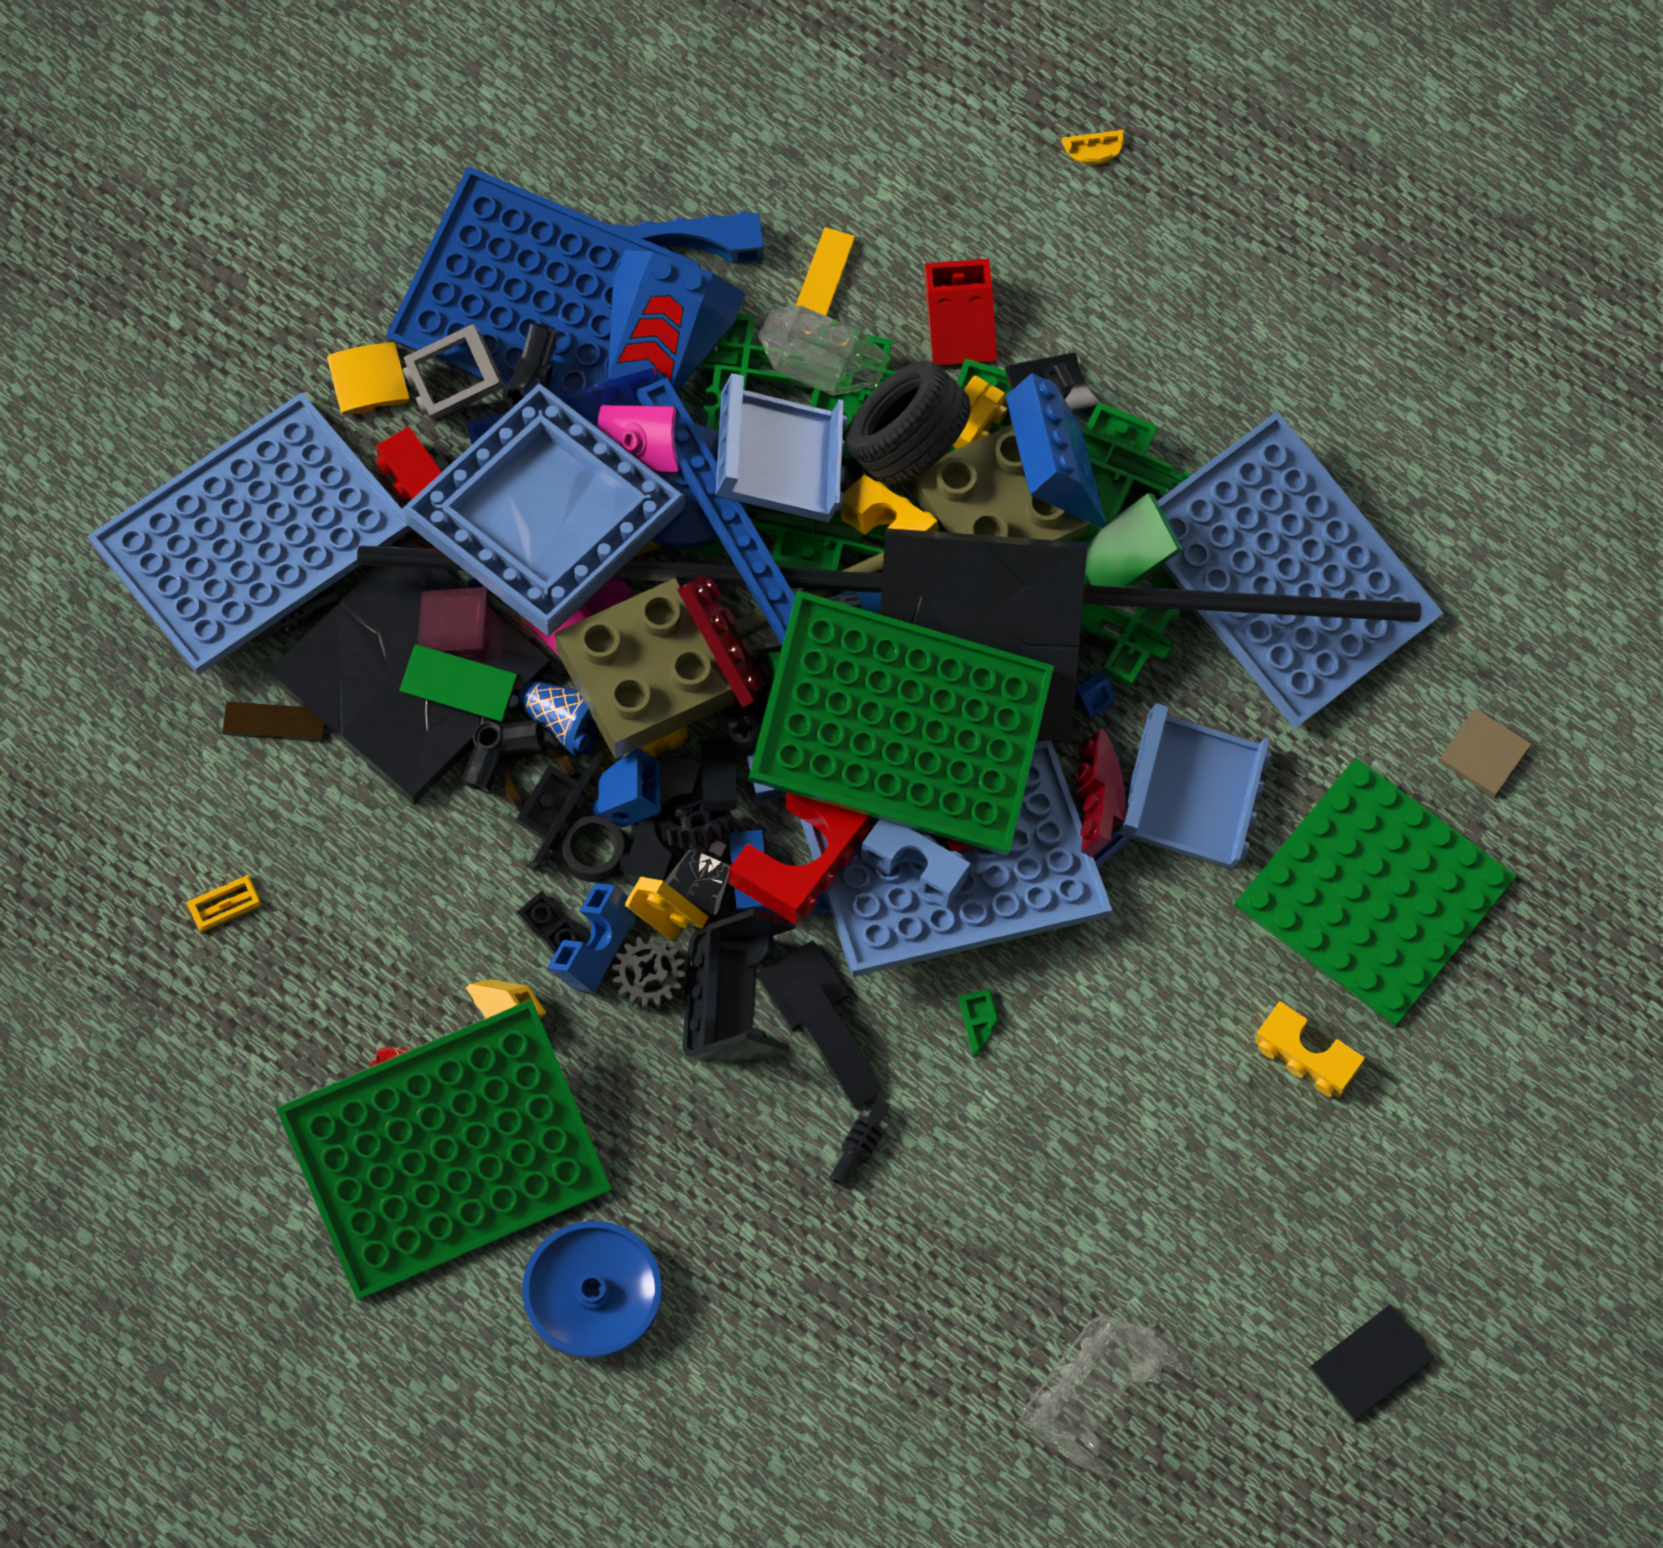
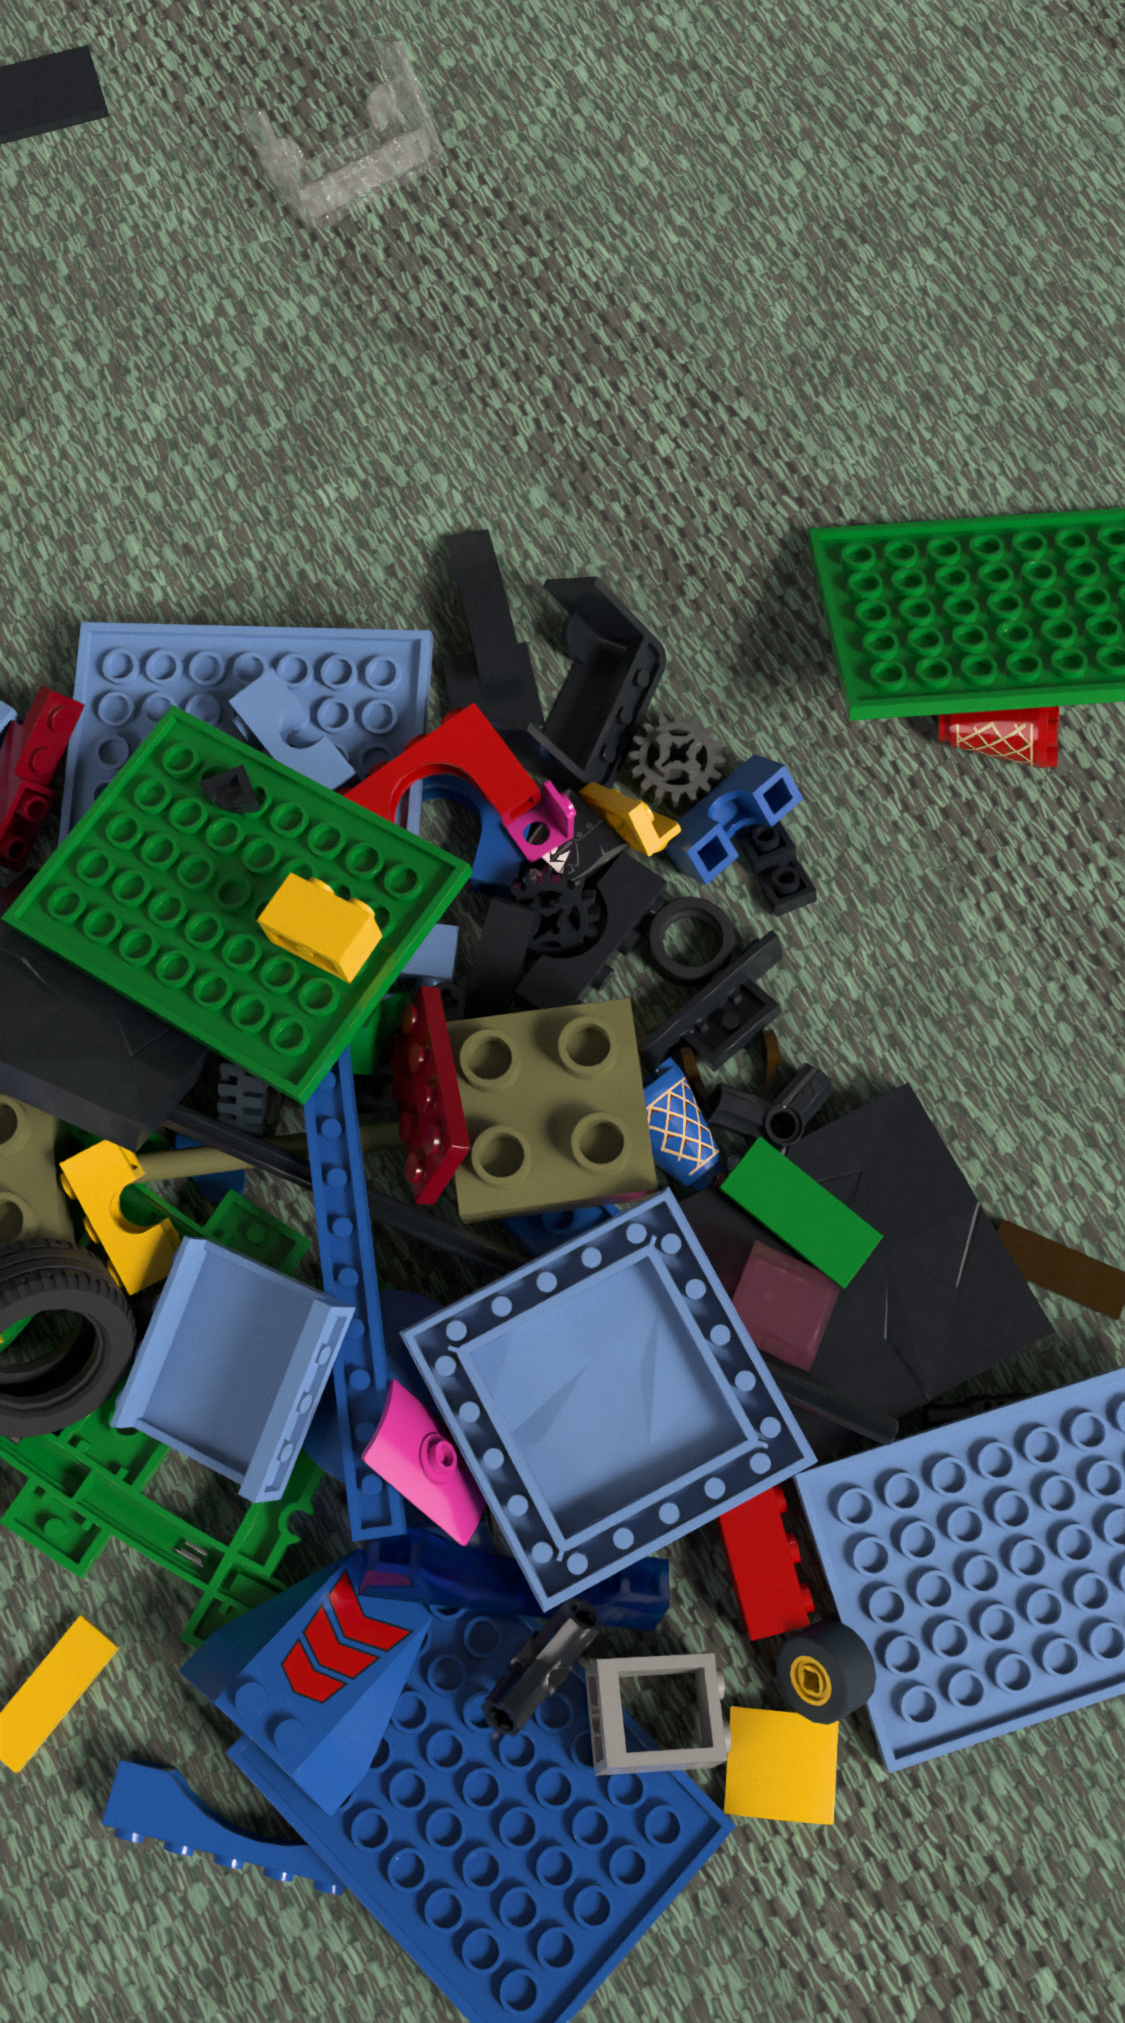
camera: 160 degrees left, 5 degrees up
yellow slope [466,979,546,1019] -> none
blue dish [522,1221,662,1359] -> none
blue torso [589,748,661,827] -> none
clear wedge [758,306,890,395] -> none
black hinge [829,1098,891,1188] -> none
green tile [957,989,999,1057] -> none
none -> black tile [199,764,261,814]
none -> yellow brick [257,873,382,983]
none -> dark pink bracket [507,780,576,863]
none -> black wheel [776,1619,876,1725]

